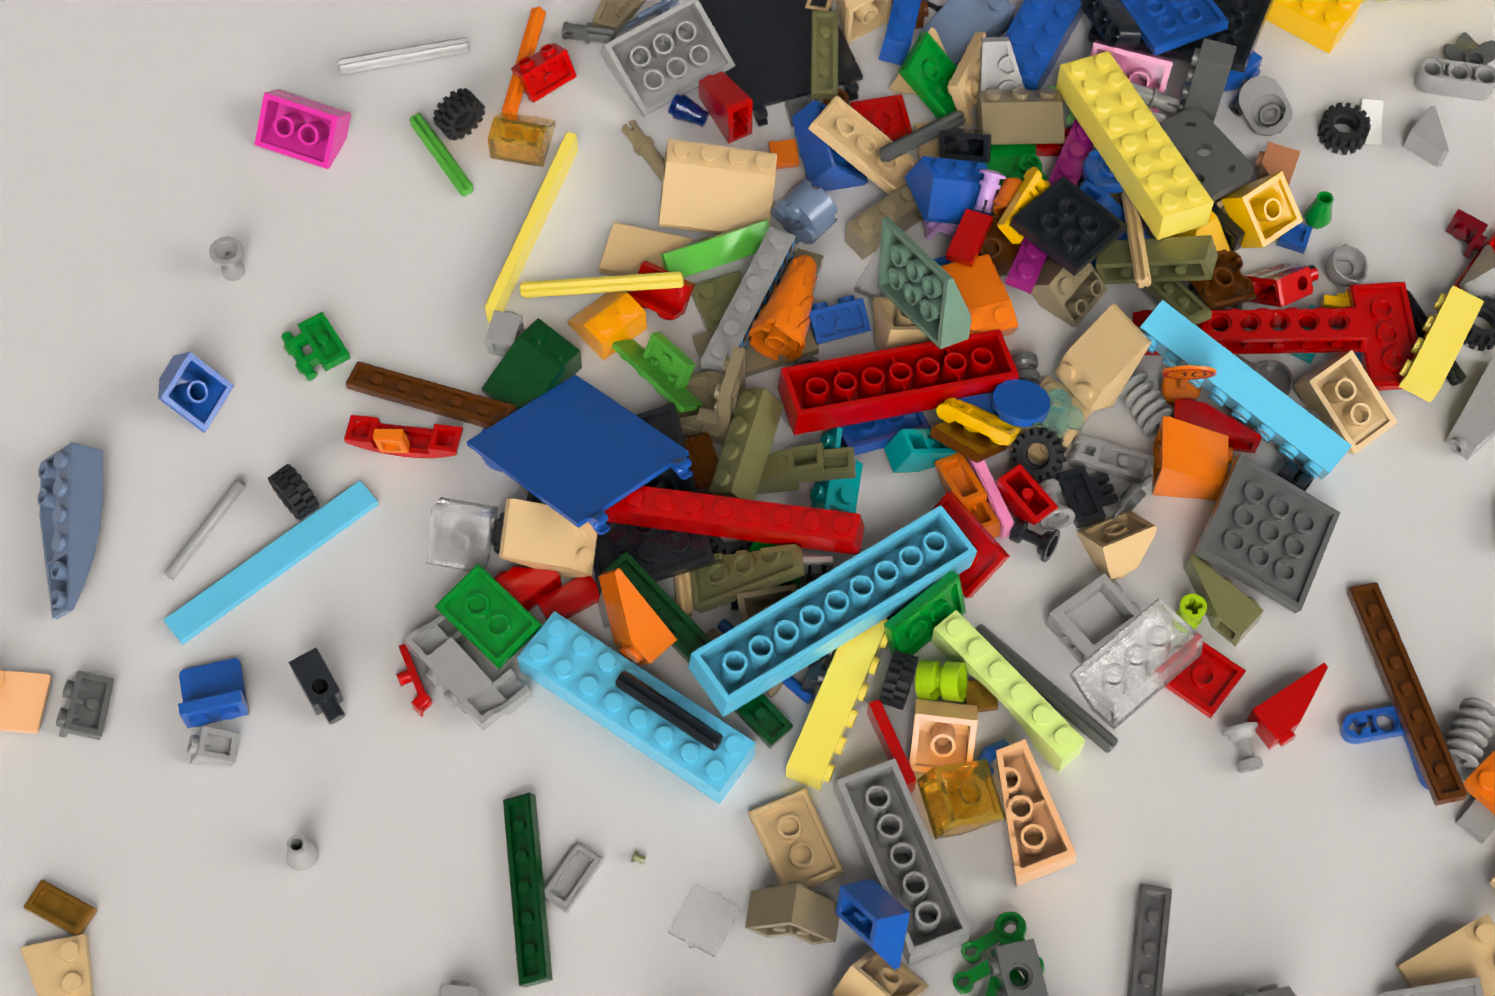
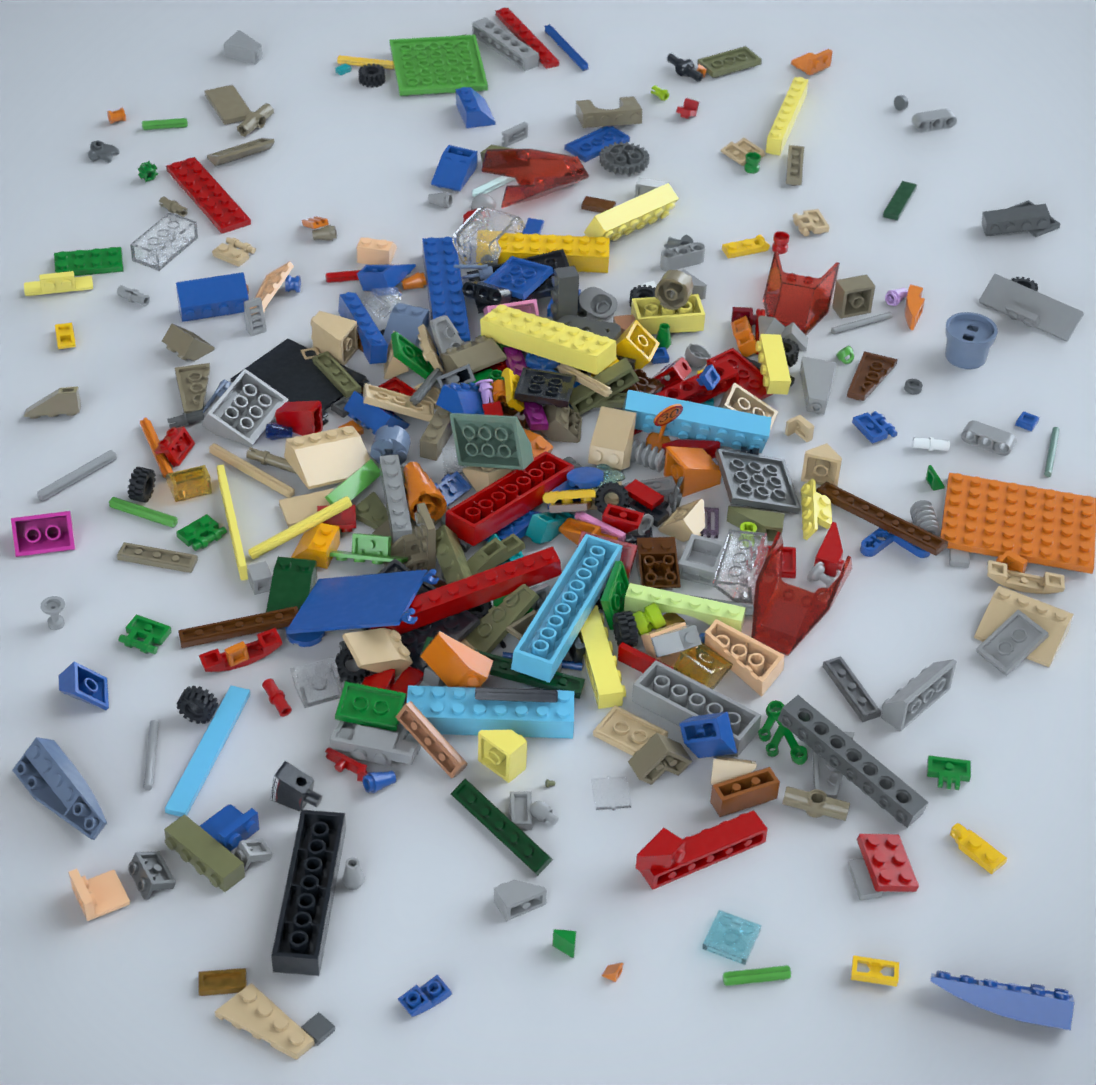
camera: 35 degrees left, 20 degrees down
none -> dark tan tile [117,542,198,573]
none -> olive brick [164,814,245,892]
none -> green plate [176,514,227,551]
none -> tan axle [209,443,295,498]
none -> red pin [262,678,292,717]
none -> black brick [271,810,346,976]
none -> blue cone [363,771,396,793]
none -> nougat brick [396,701,468,779]
none -> light yellow slope [478,730,527,783]
none -> light grey cylinder [530,801,559,825]
none -> red tile [624,479,664,510]
none -> light yellow brick [631,294,705,334]
none -> reddish brown slope [635,537,681,589]
none -> light grey slope [651,625,702,657]
none -> dark tan brick [655,270,693,310]
none -> blue tile [697,365,721,390]
none -> clear purple tile [700,507,719,538]
none -> orange slope [731,316,758,357]
none -> clear red windscreen [751,532,853,656]
none -> tan bracket [785,415,814,442]
none -> tan slope [801,443,842,486]
none -> light yellow bracket [801,479,832,540]

